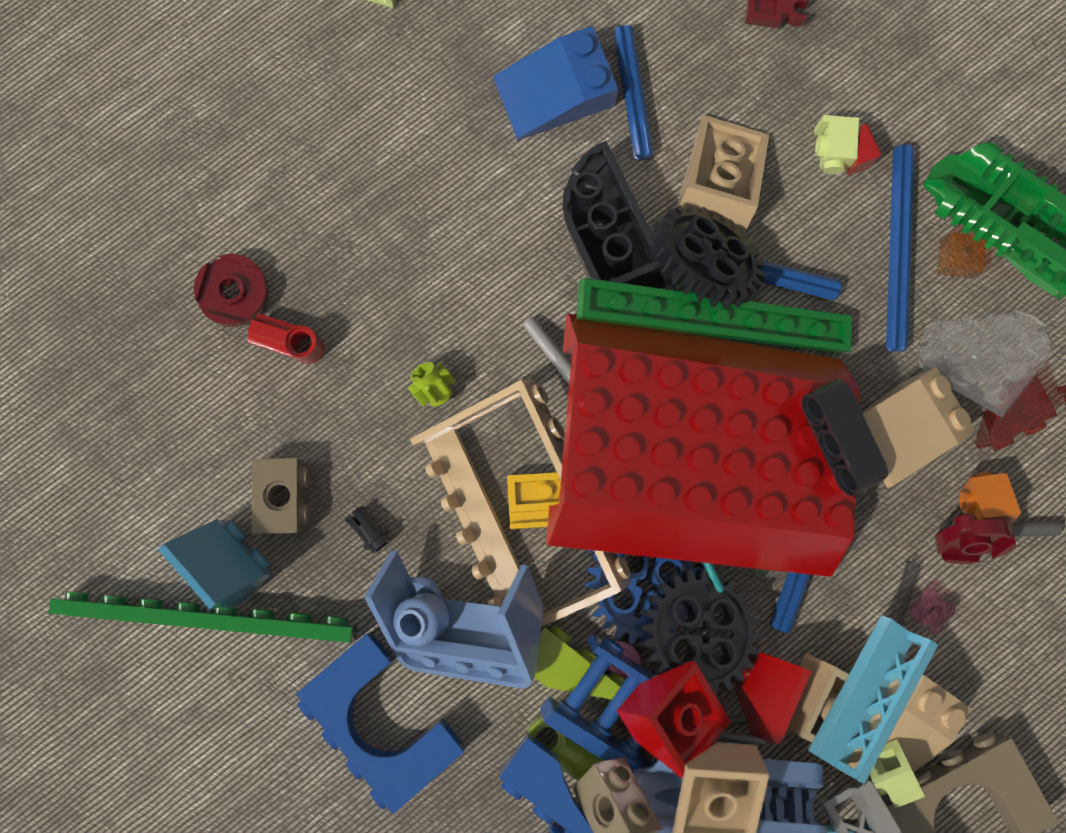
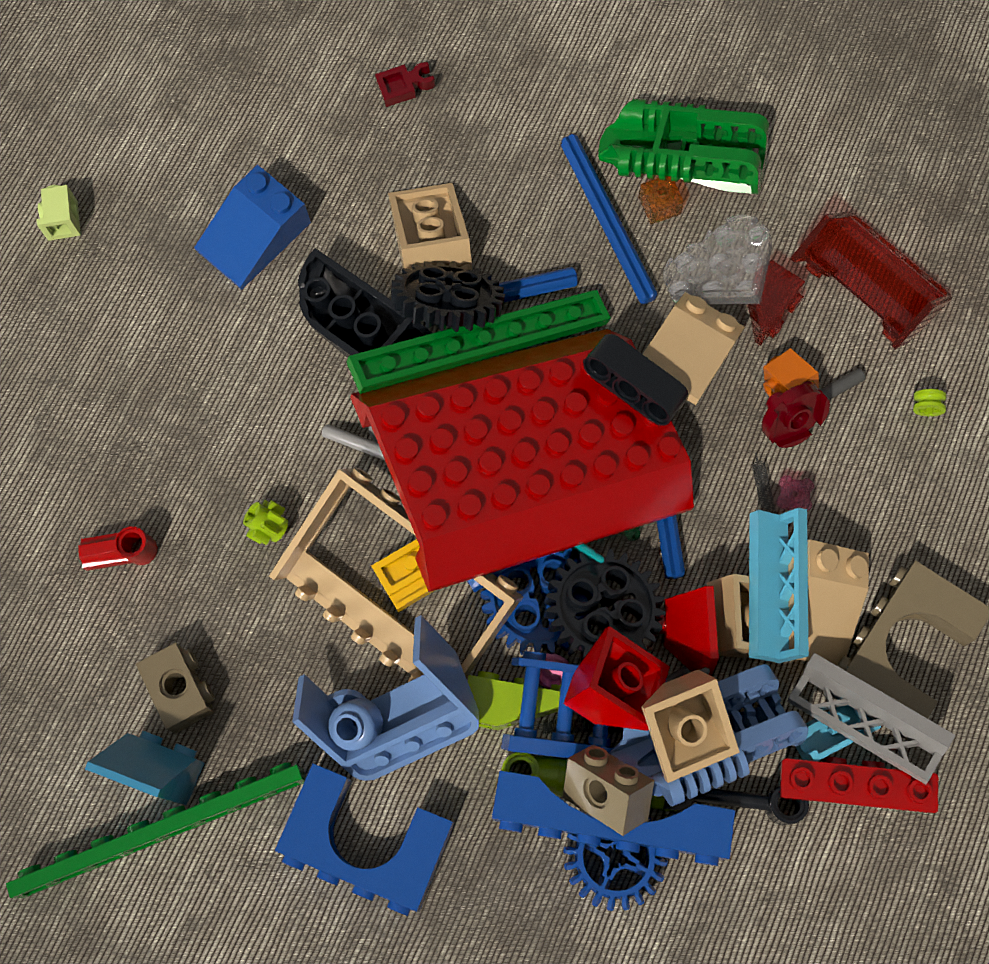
camera: 20 degrees left, 10 degrees down
dark red plate [193,254,269,327] -> none
black pin [345,505,391,554] -> none
blue axle [614,24,654,161] -> none
yellowish green brick [814,115,859,174] -> none
red slope [847,124,881,176] -> none
yellowish green brick [861,739,925,808] -> none

